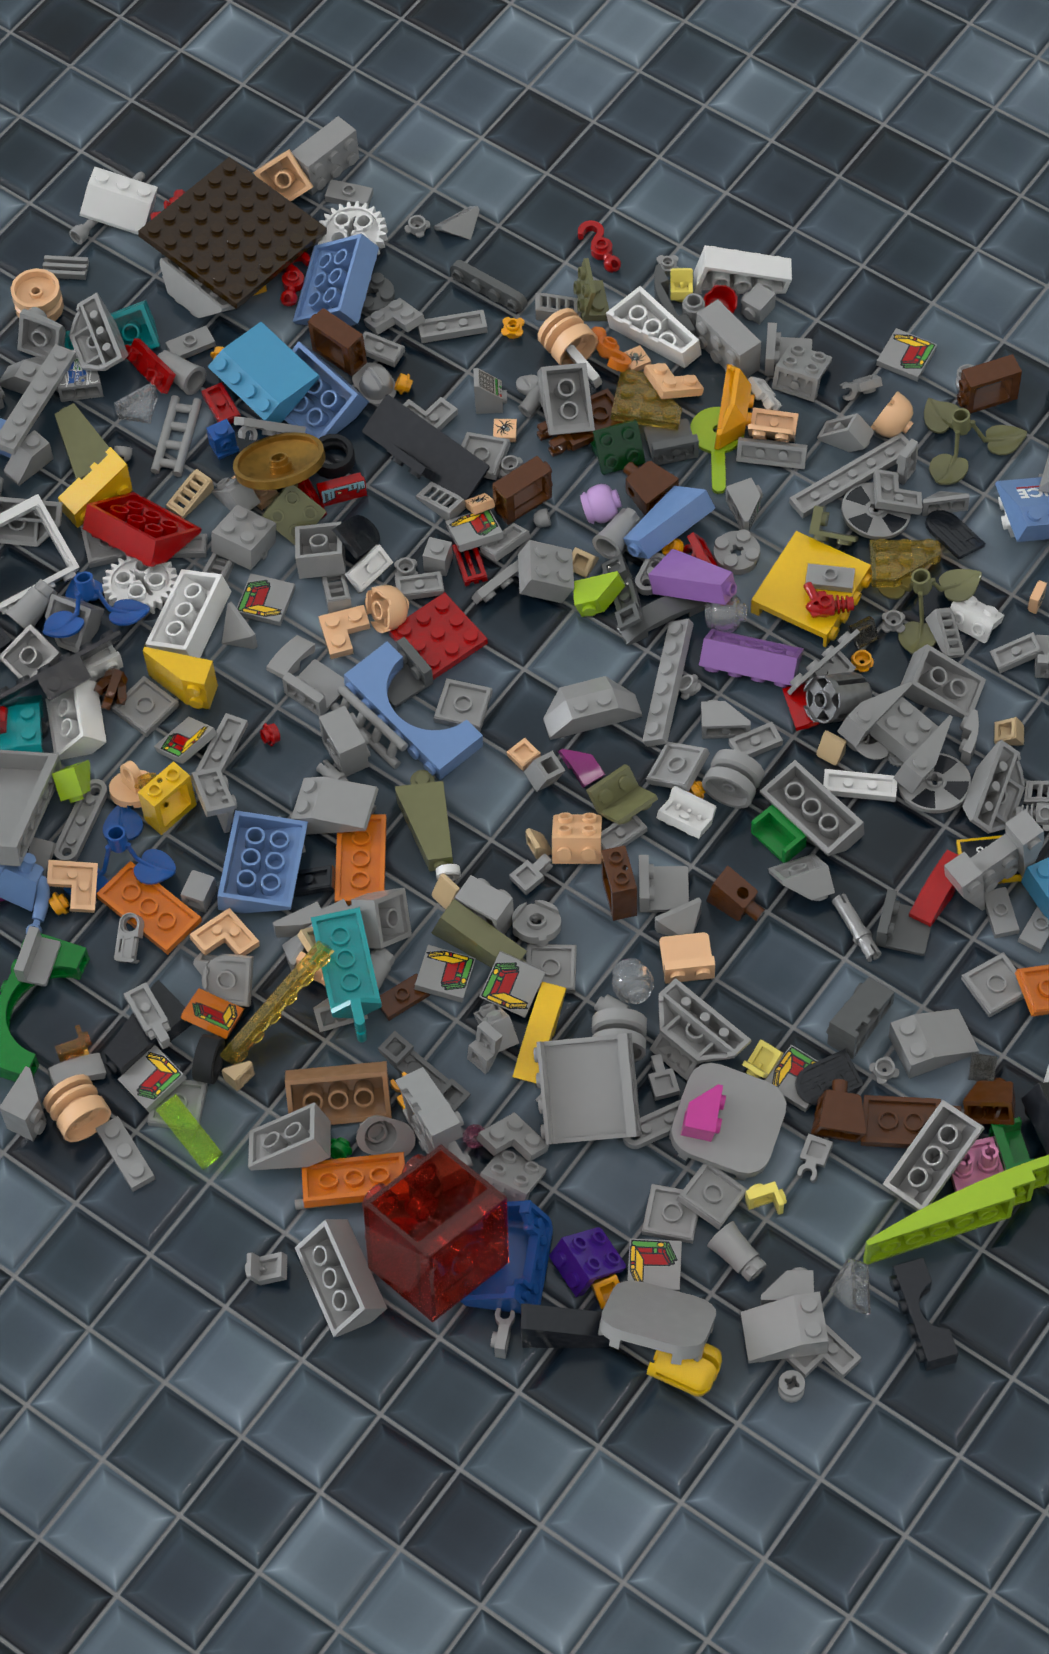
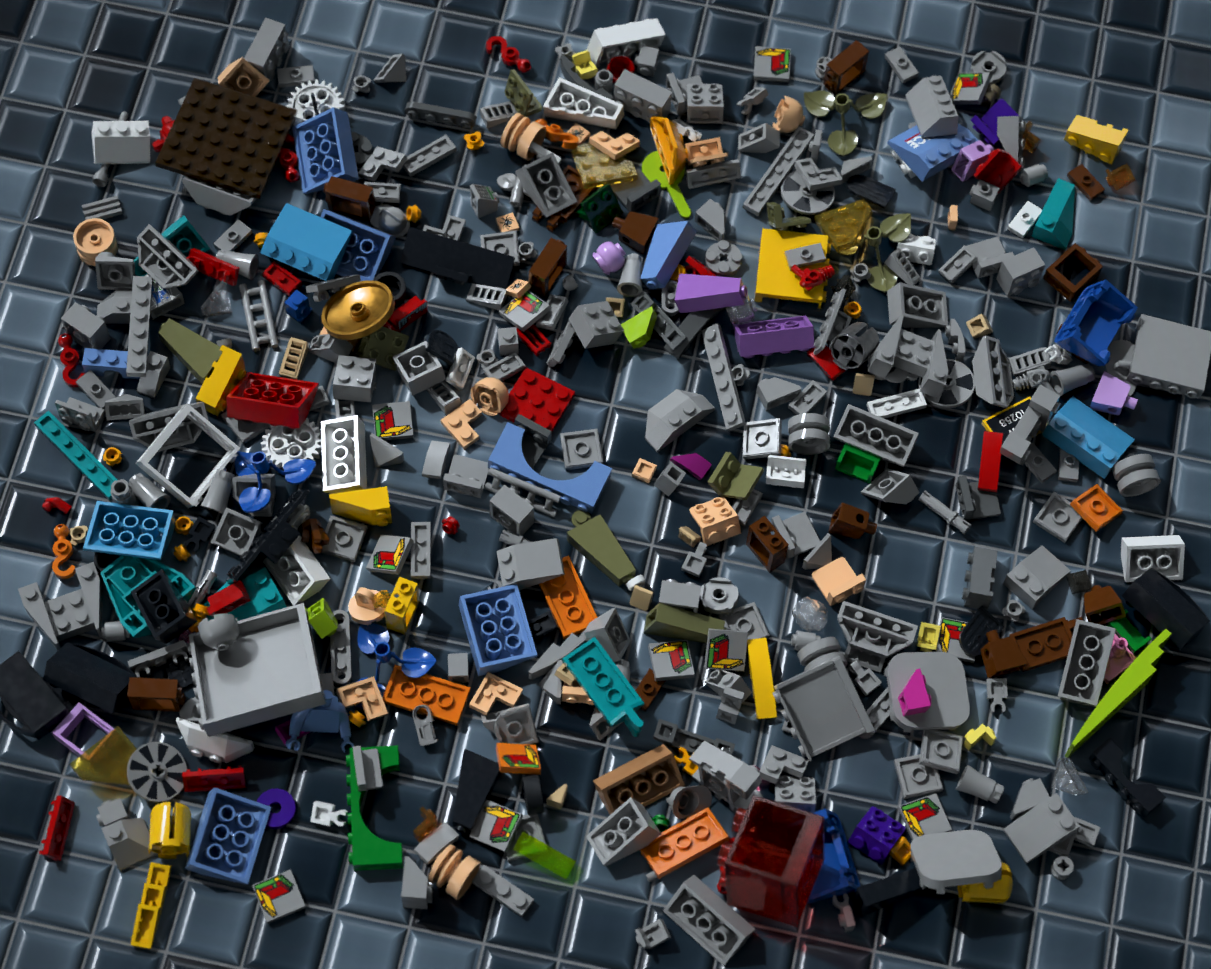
camera: 30 degrees left, 5 degrees up
light grey hinge [124,982,172,1049] -> none
light grey bracket [191,767,237,833] -> none
clear yellow plate [220,940,334,1065] -> none

